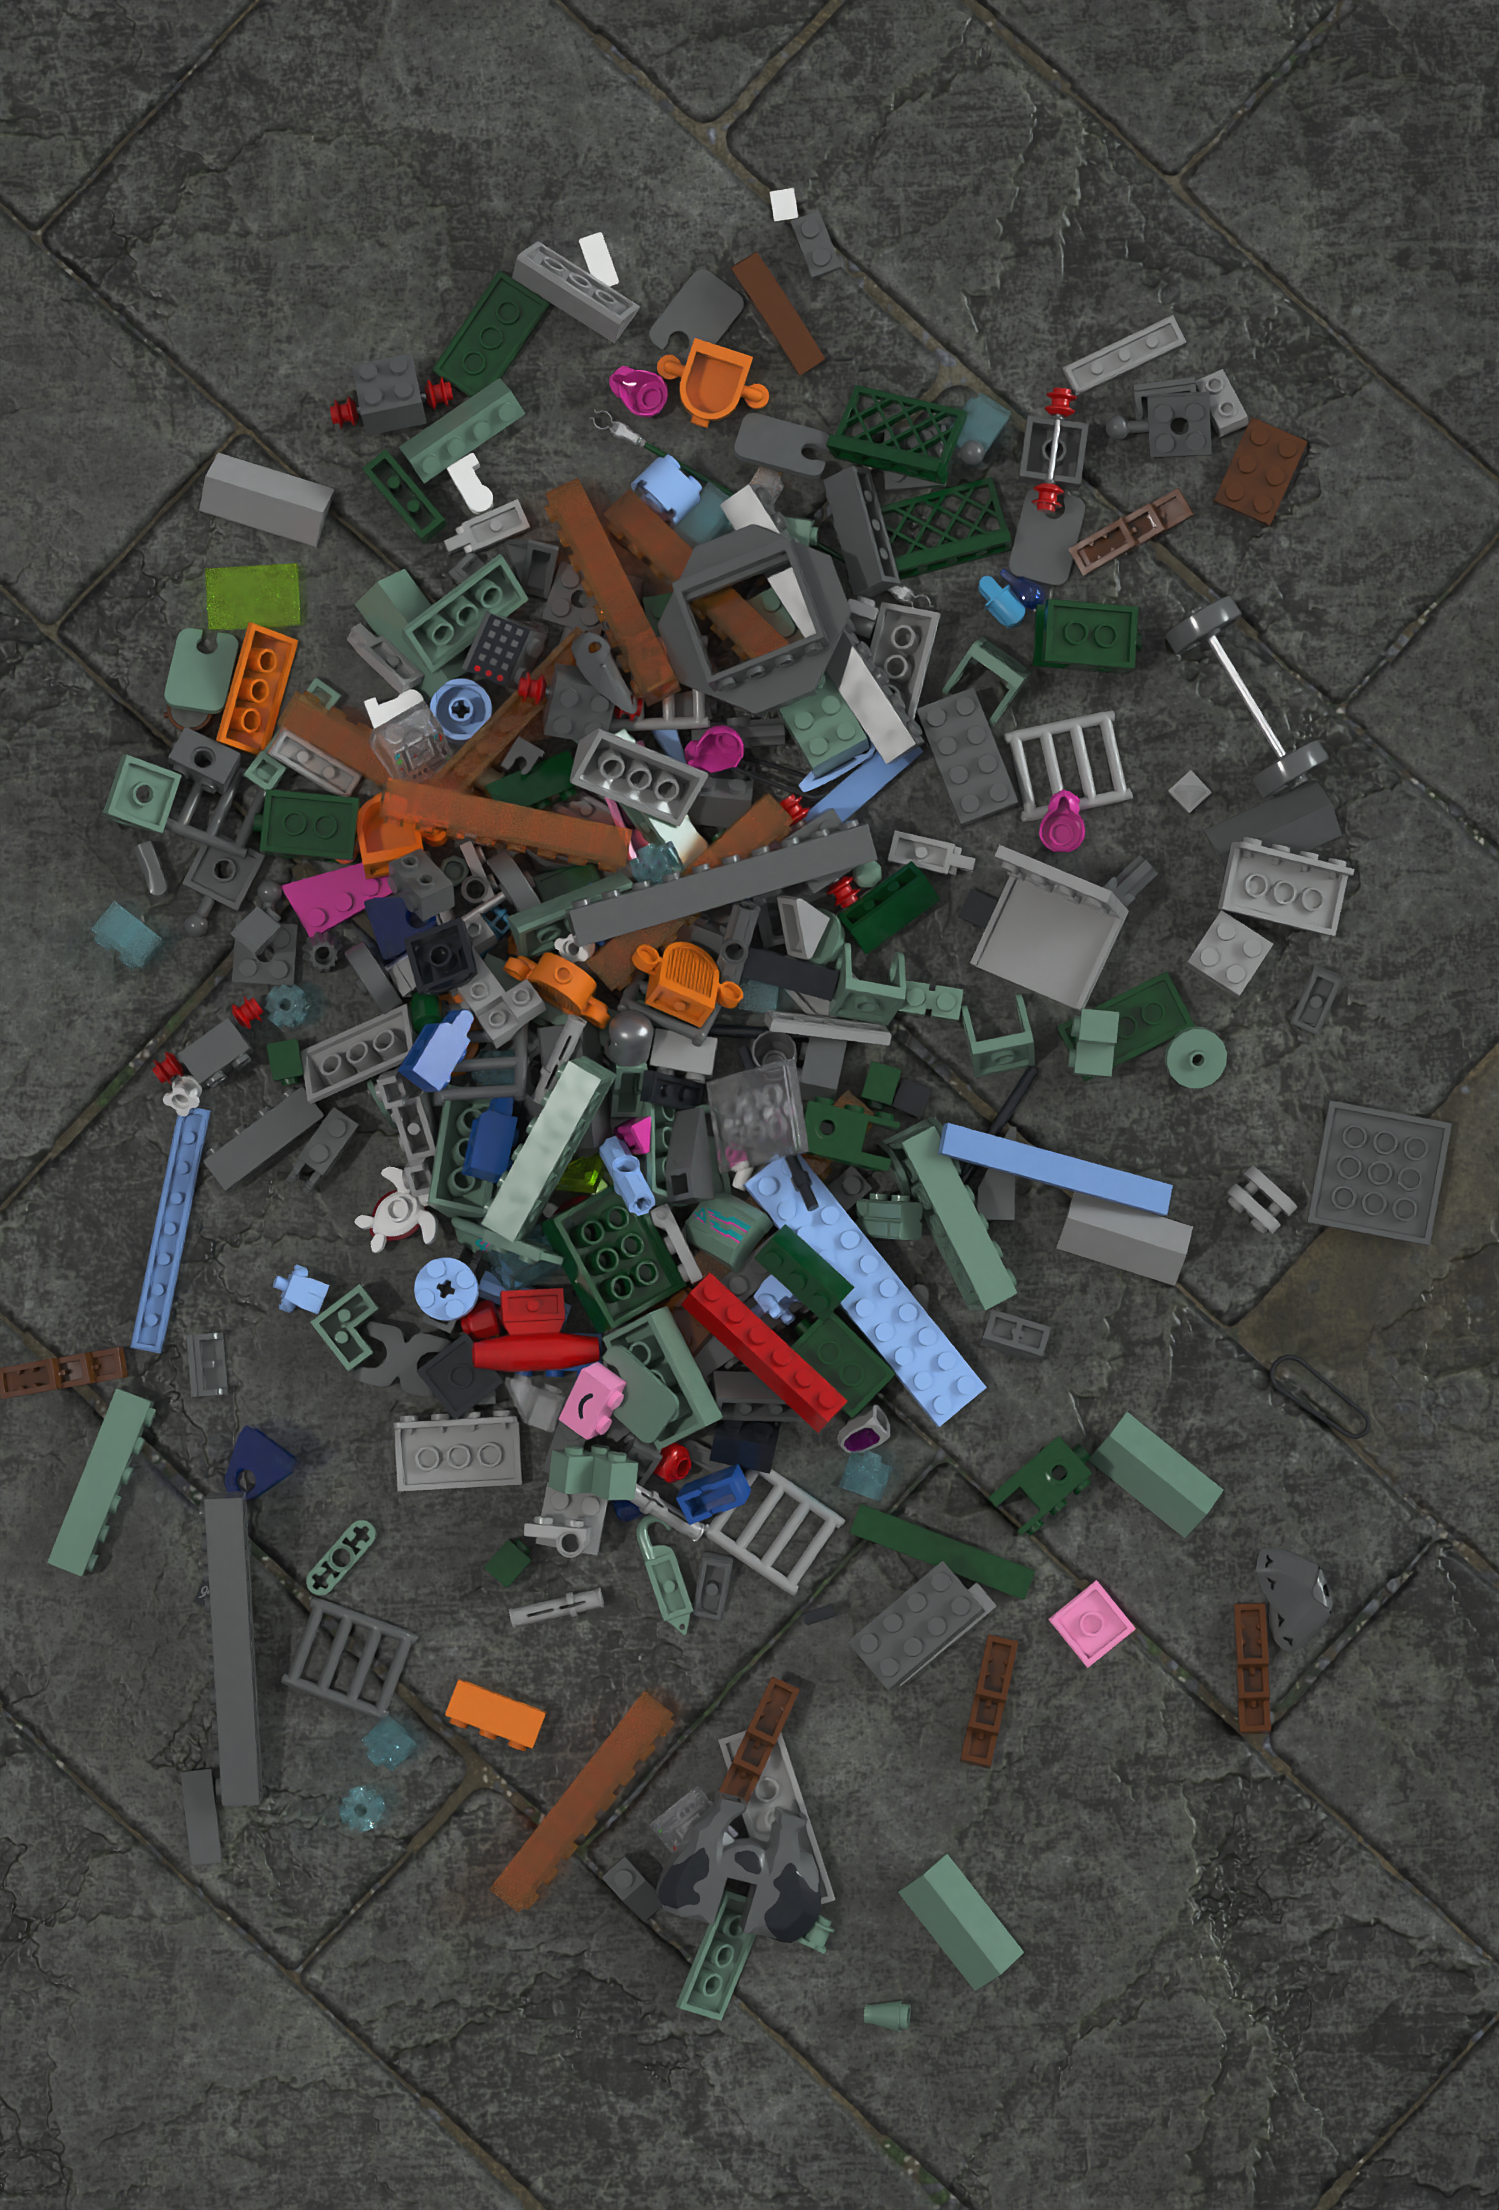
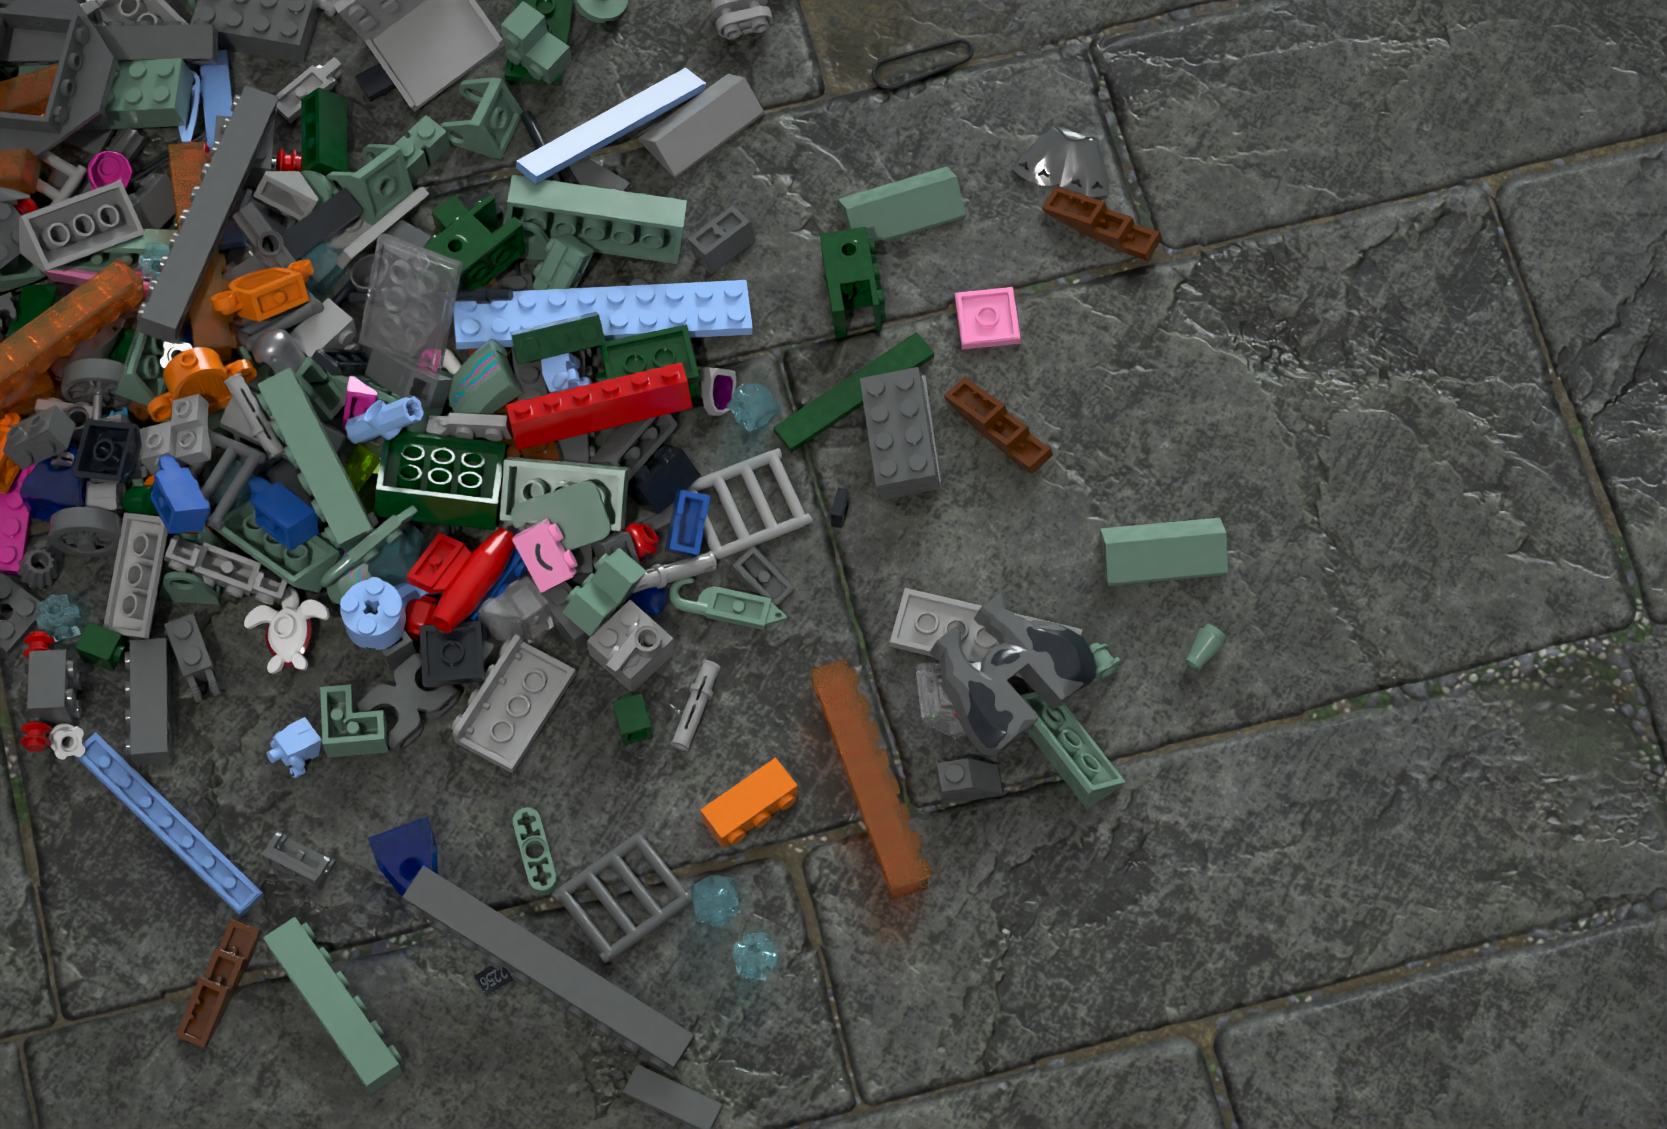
camera: 60 degrees left, 20 degrees down
reddish brown slope [719,1676,800,1803] -> none
sand green tile [853,861,882,889] -> none

